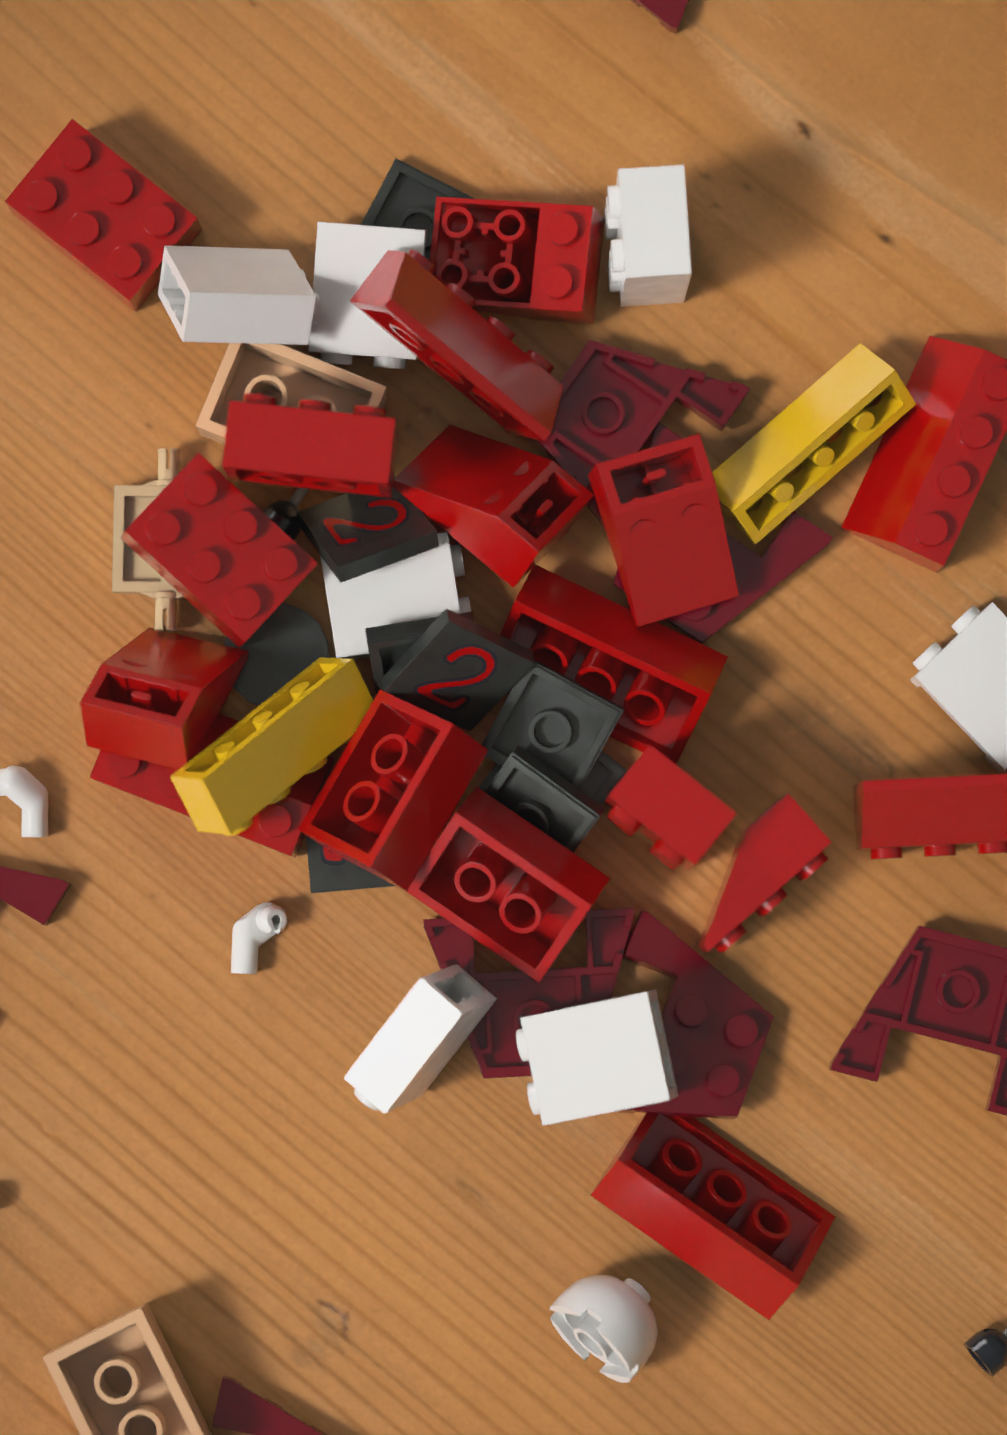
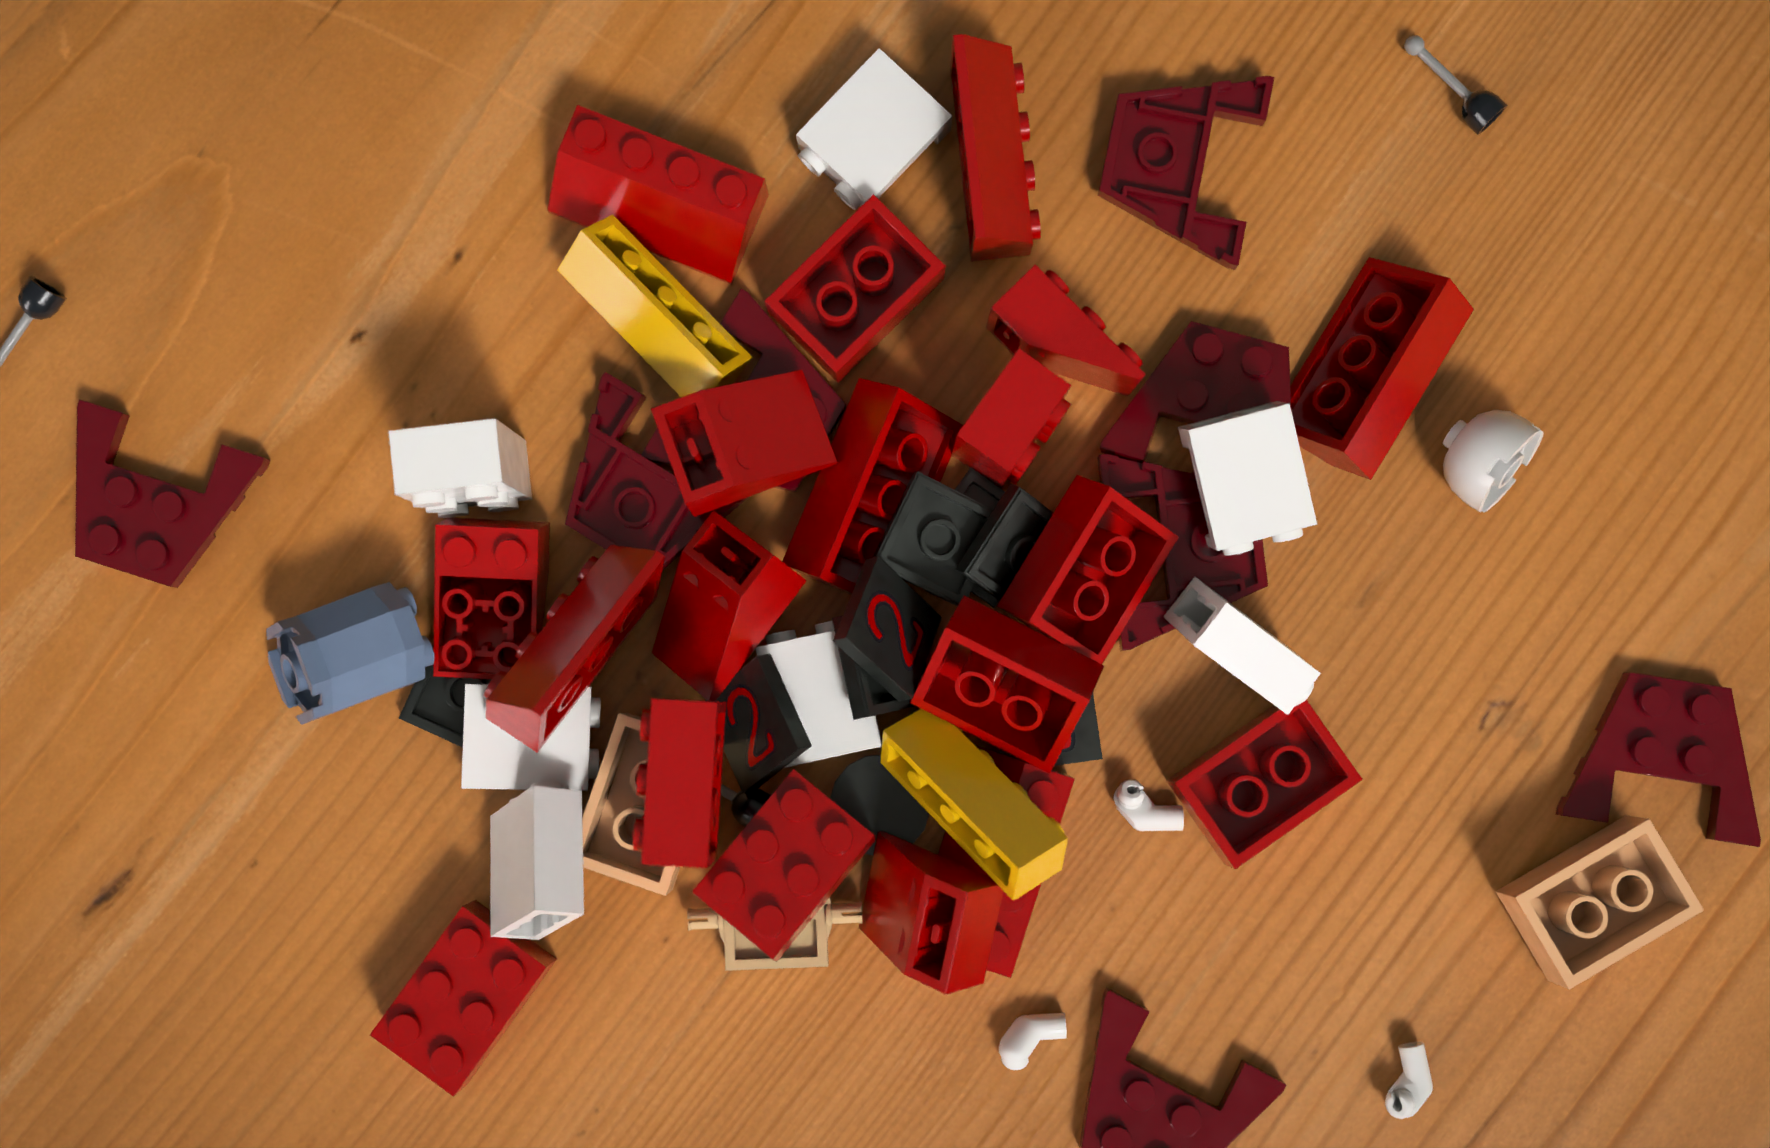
camera: 90 degrees left, 0 degrees up
none -> sand blue brick [266,582,434,725]
none -> red brick [764,194,946,383]
none -> red brick [1166,700,1363,869]

